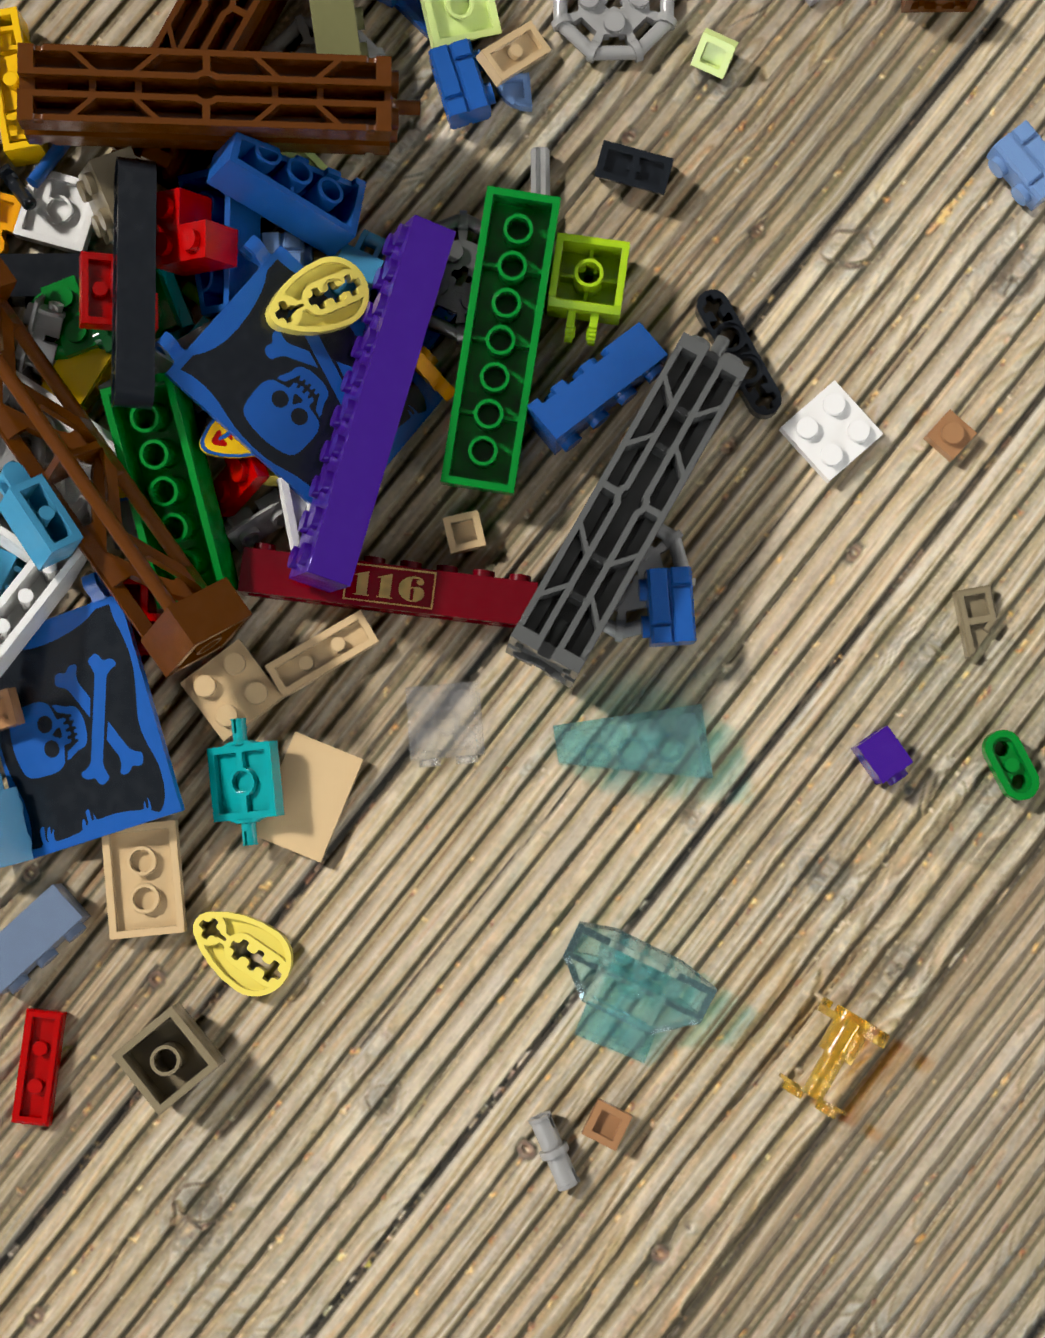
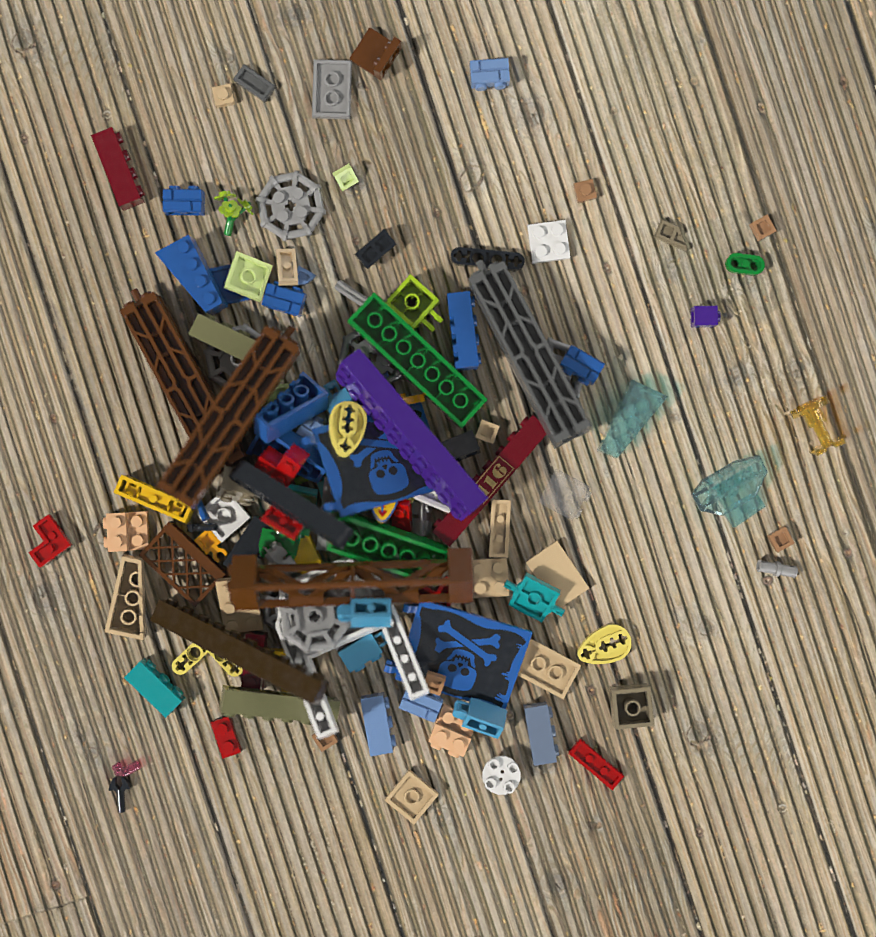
camera: 55 degrees left, 5 degrees up
none -> black hinge [440,430,481,462]

